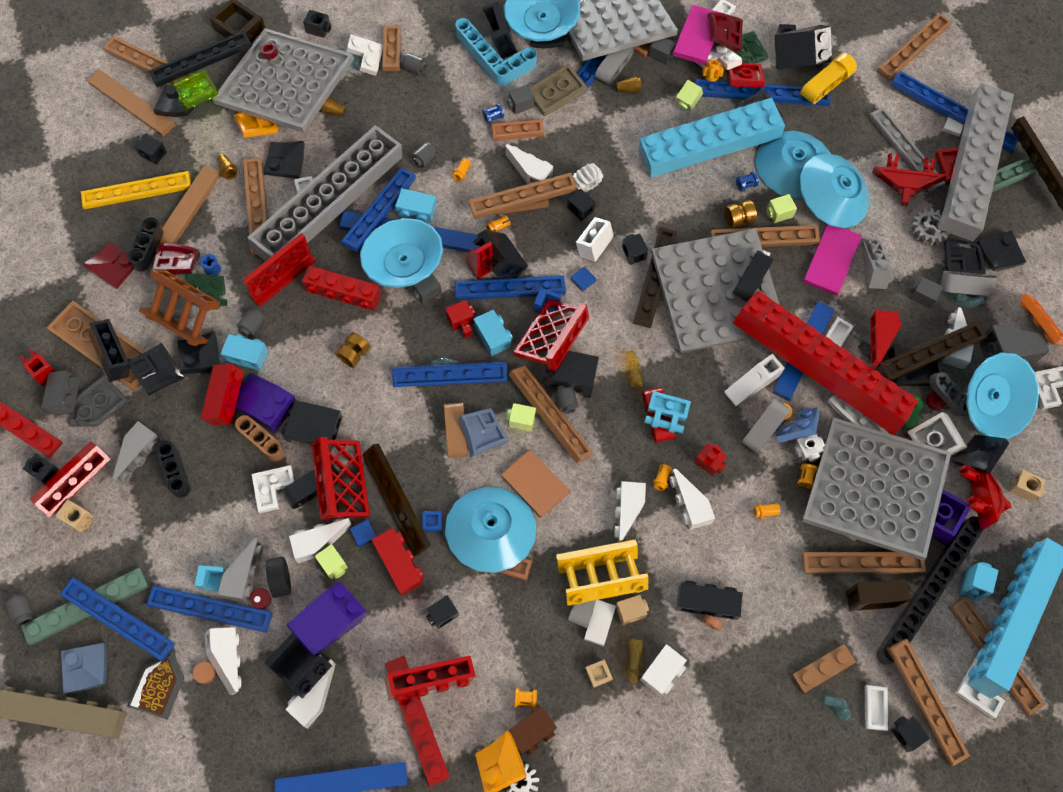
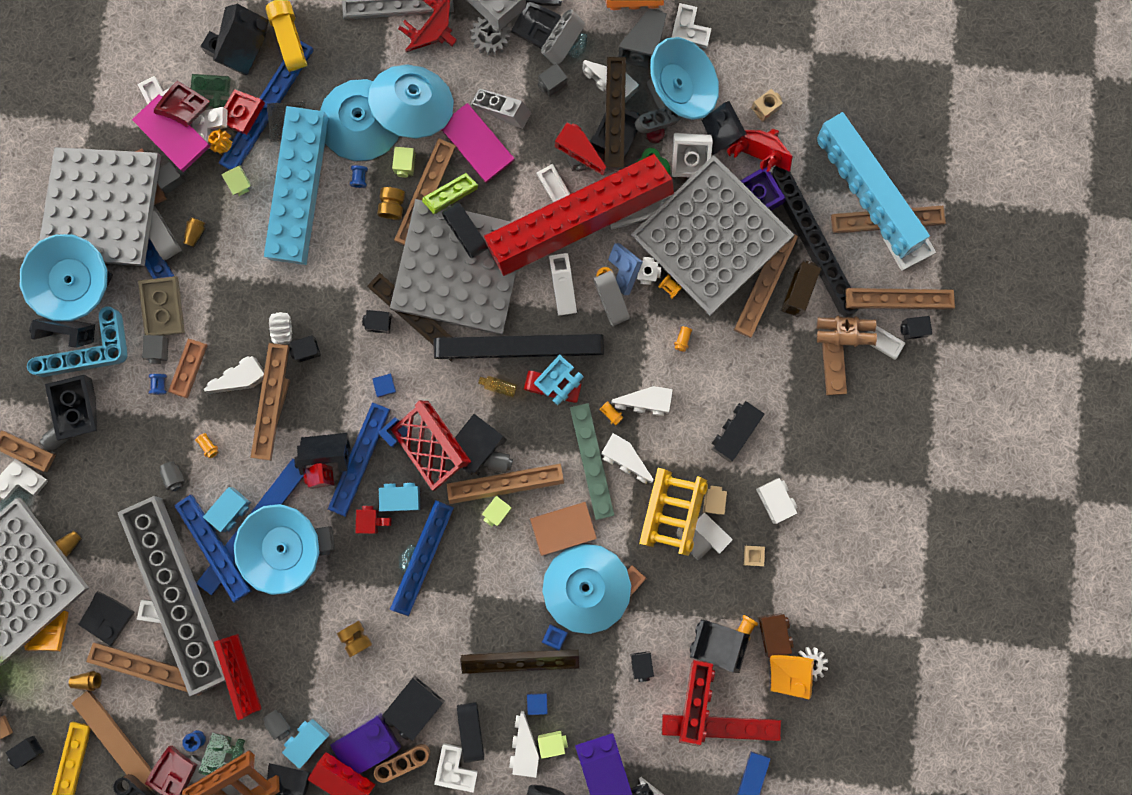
camera: 65 degrees left, 15 degrees up
red brick [302,266,381,311] -> none
red fence [311,437,370,520] -> none
red brick [371,528,424,596] -> none
medium nougat beam [444,402,468,458] -> none
sand blue plate [458,408,509,457] -> none
light orange pin [486,215,510,232] -> none
white brick [576,217,614,262] -> none
clear yellow cylinder [626,639,644,683] -> none
red brick [694,442,727,476] -> none
nougat tile [701,614,723,631] -> none
blue tile [772,301,835,401] -> none
clear light blue arm [823,694,852,721] -> none
medium azure brick [957,562,999,601] -> none
none -> black slope [45,375,97,441]
none -> lime tile [422,173,478,214]
none -> black beam [433,334,604,359]
none -> sand green plate [570,403,614,520]
none -> panel [690,619,750,673]
none -> medium nougat pin [817,315,877,347]

